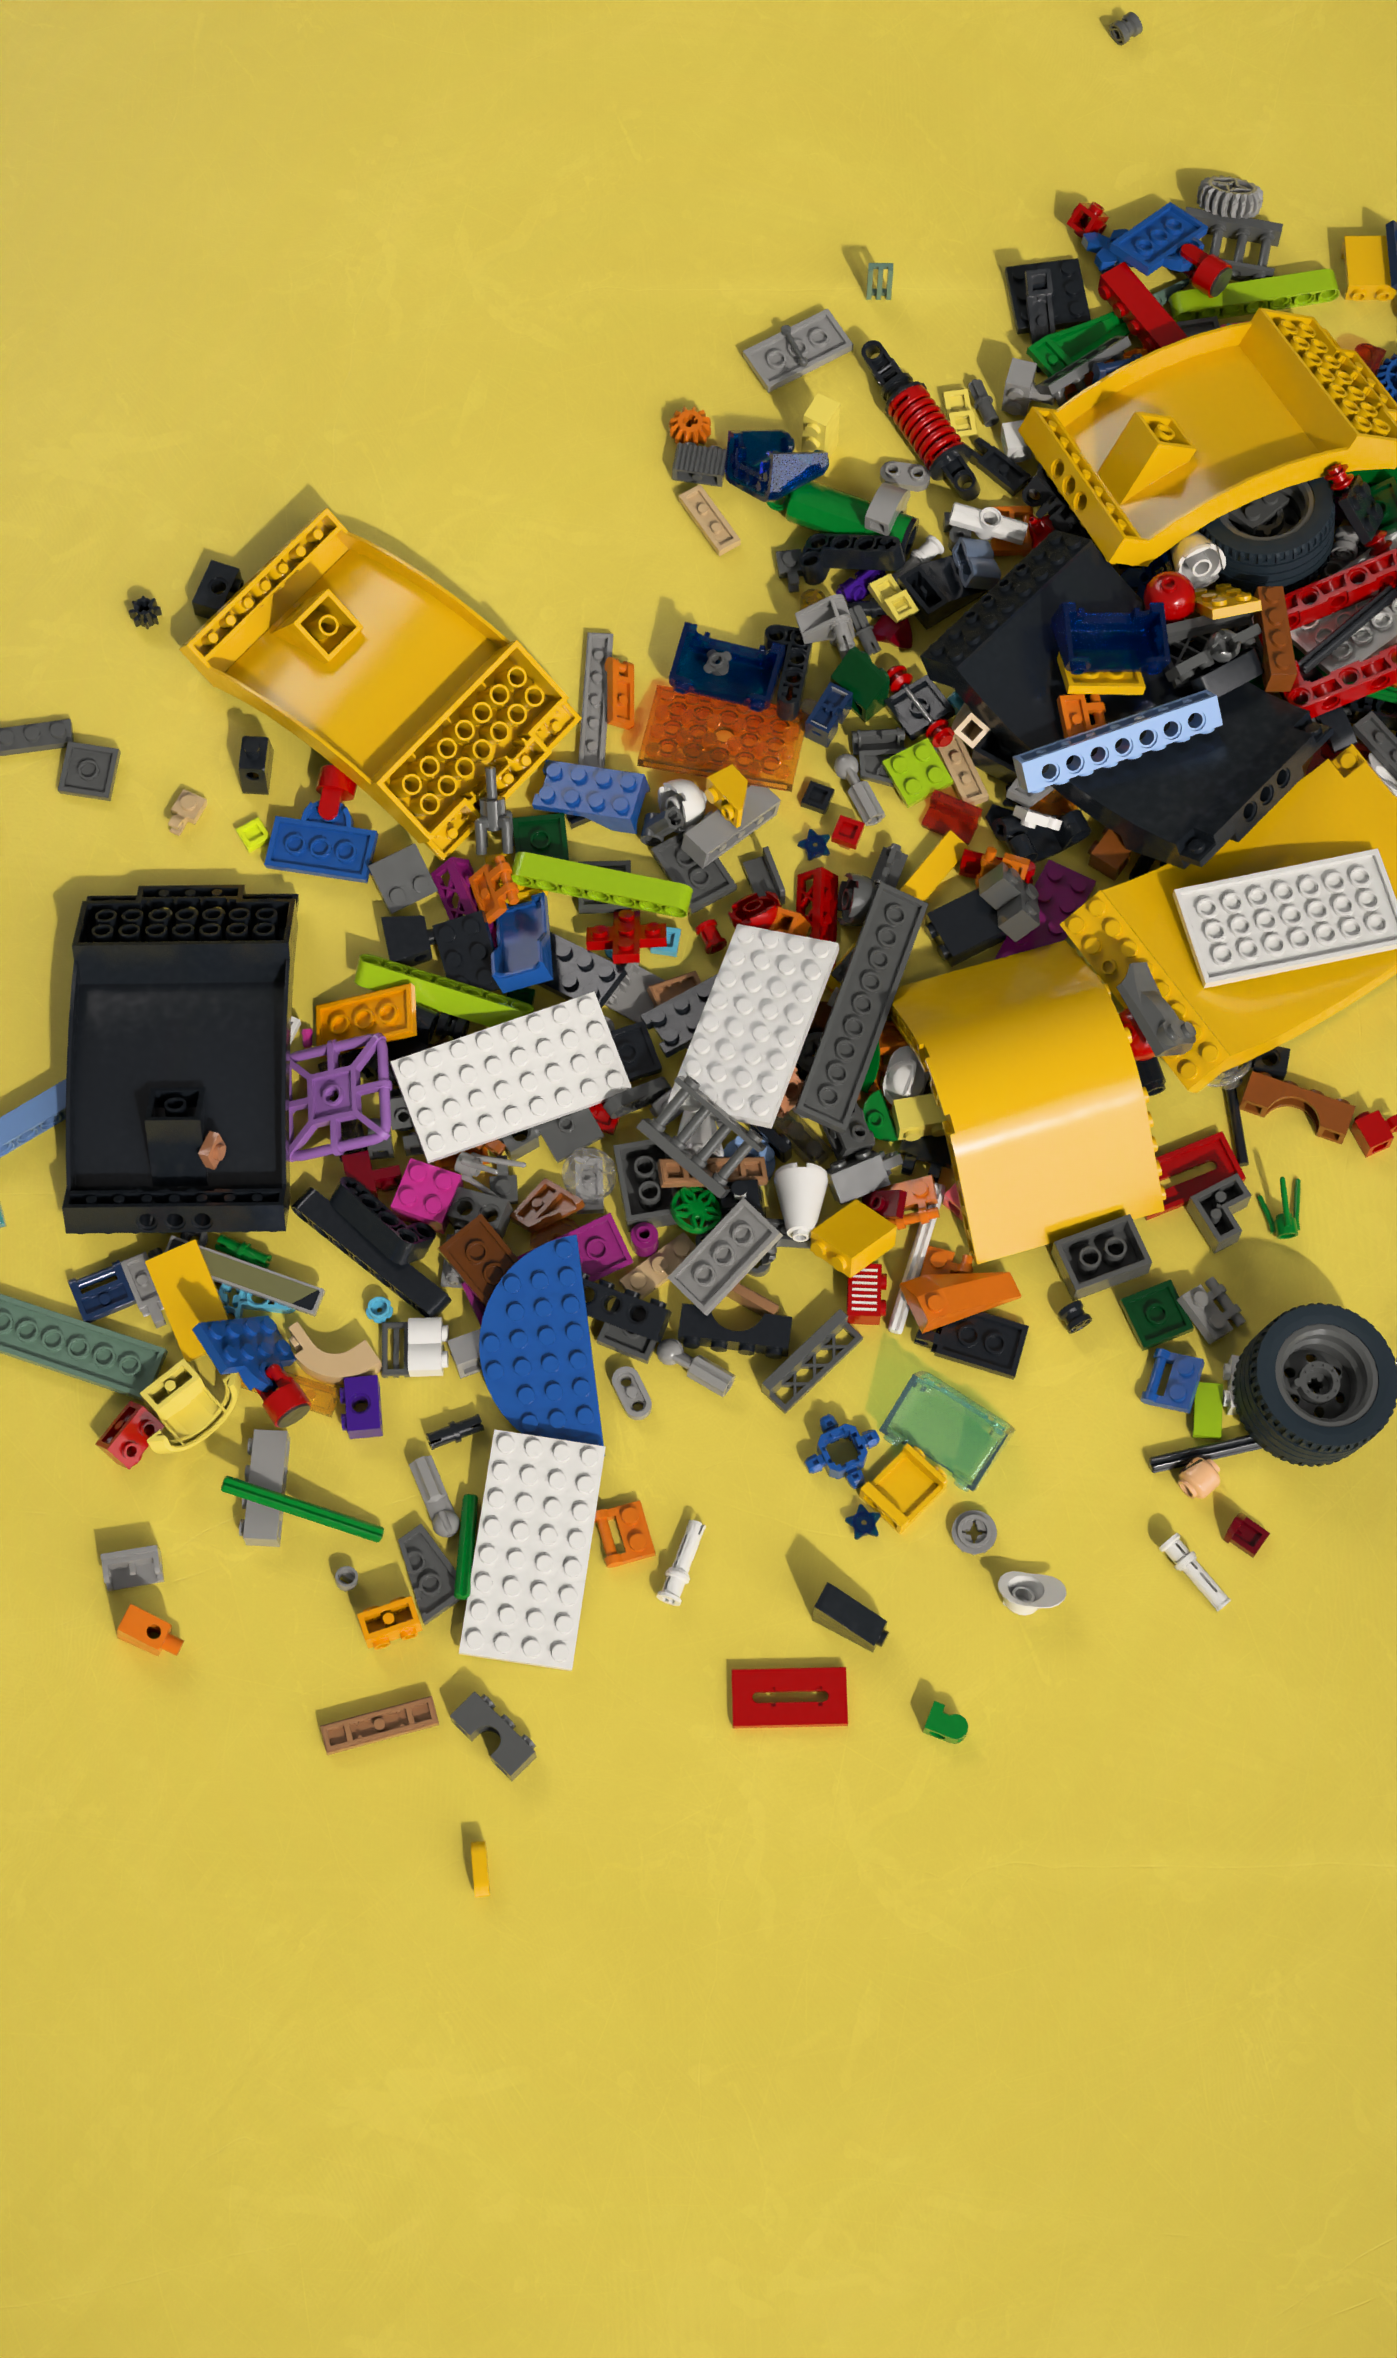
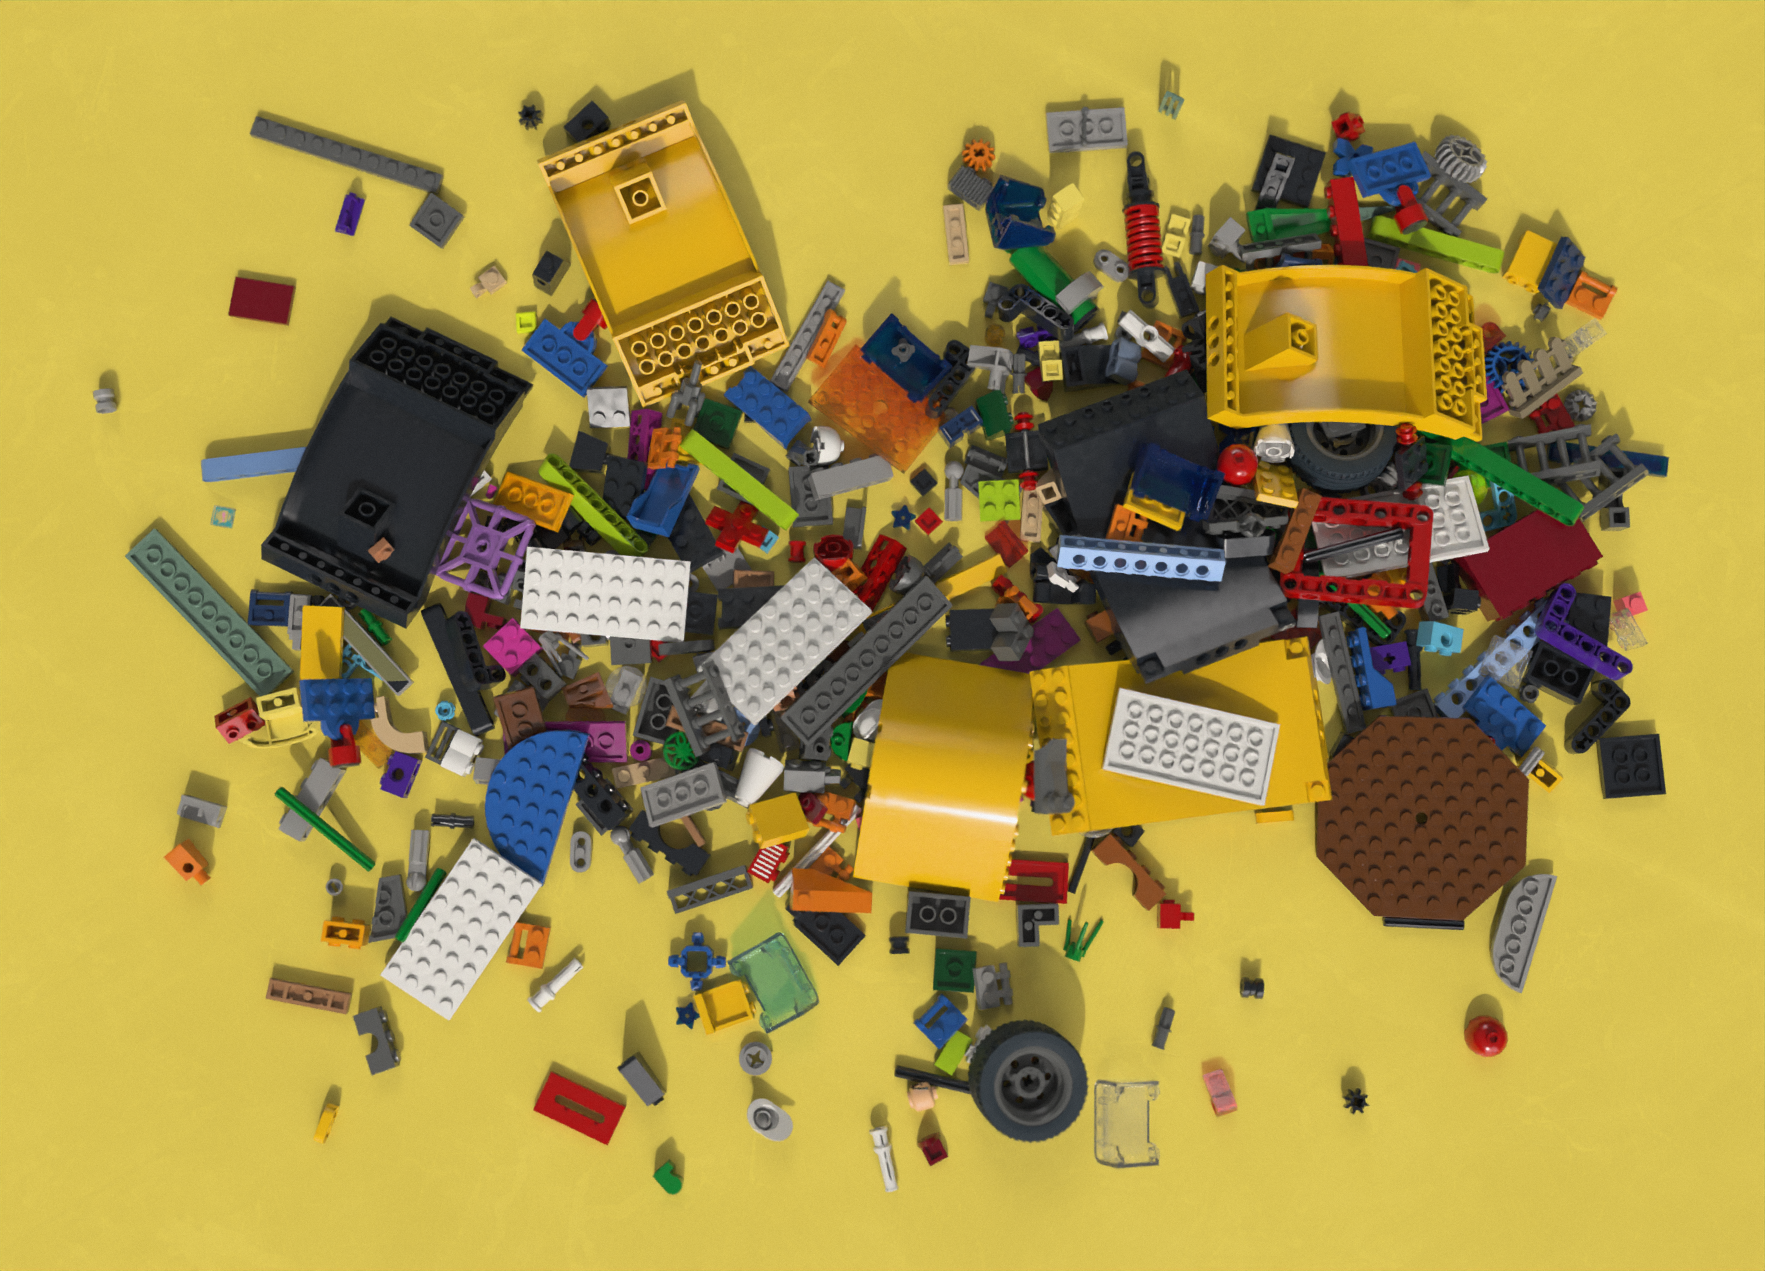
camera: 20 degrees right, 15 degrees up
yellow slope [705,764,748,828] -> none

